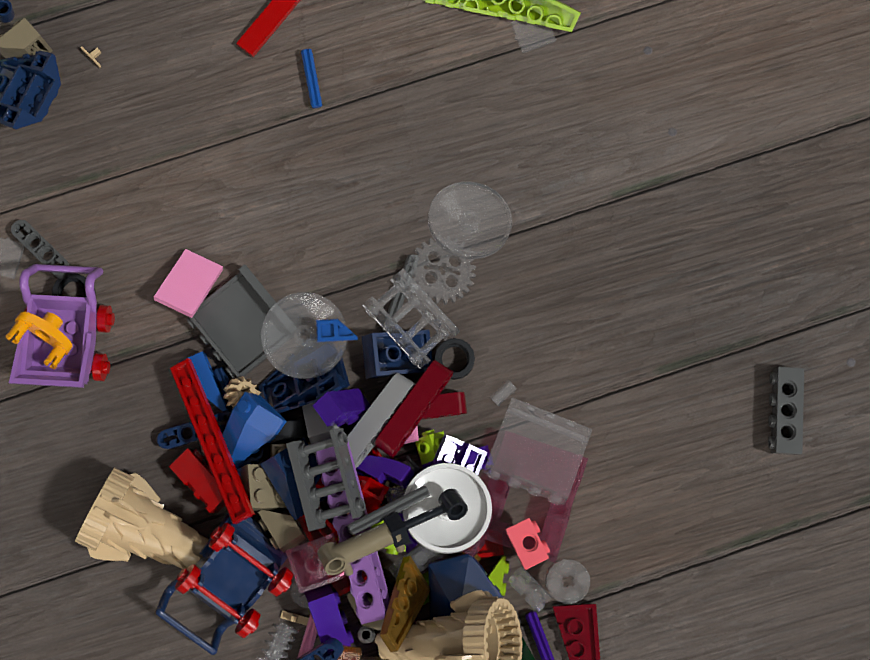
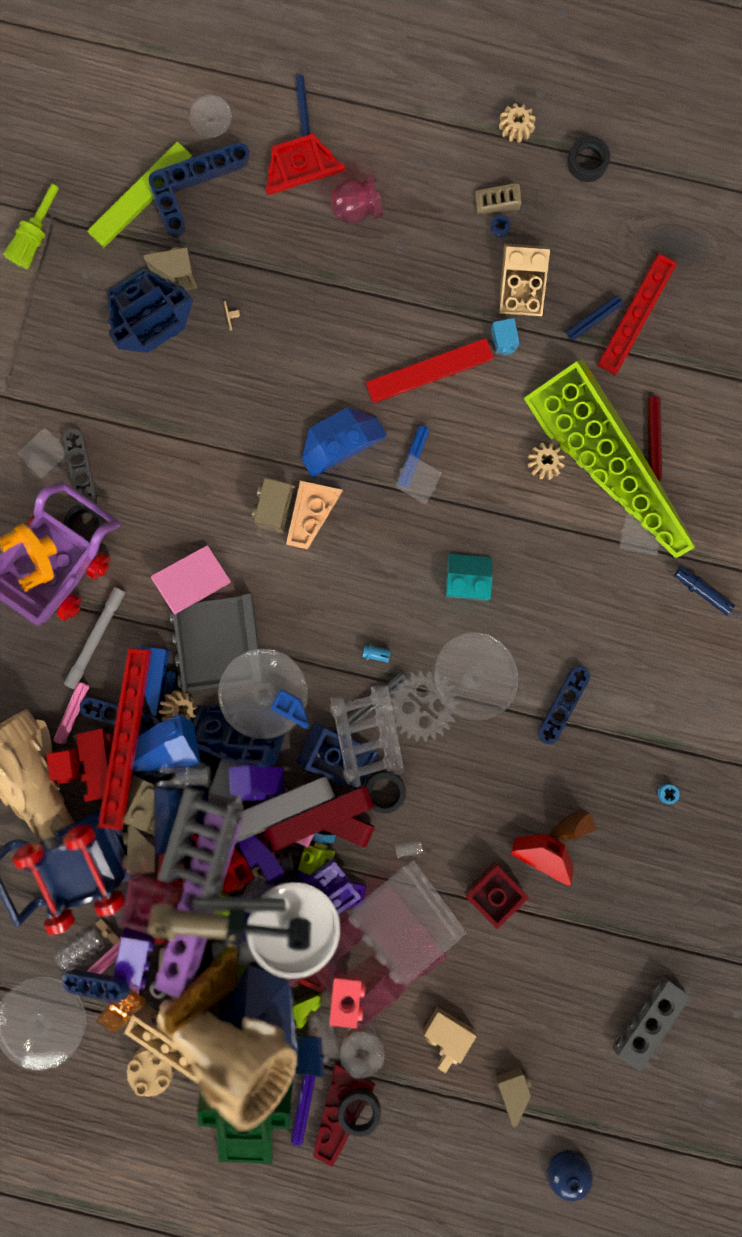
camera: 30 degrees right, 5 degrees up
none -> red brick [46,749,84,784]
none -> bright pink axle [53,682,90,745]
none -> light grey piece [64,587,126,690]
none -> clear piece [157,767,211,788]
none -> dark tan brick [252,478,295,533]
none -> light nougat wing [286,481,343,550]
none -> dark blue piece [295,1034,324,1077]
none -> blue wedge [302,407,387,478]
none -> dark azure tile [312,831,336,844]
none -> black tyre [338,1088,381,1137]
none -> dark azure pin [362,643,391,663]
none -> clear piece [394,454,442,505]
none -> tan hinge [423,1006,477,1073]
none -> teal slope [445,554,493,601]
none -> dark red brick [463,861,529,930]
none -> dark tan slope [496,1067,532,1127]
none -> red slope [510,834,574,886]
none -> tan gear [527,443,565,480]
none -> dark blue beam [538,667,590,744]
none -> dark blue cylinder [547,1150,593,1202]
none -> reddish brown slope [549,808,597,841]
none -> dark azure bush [657,784,680,805]
none -> dark blue pin [673,566,735,616]

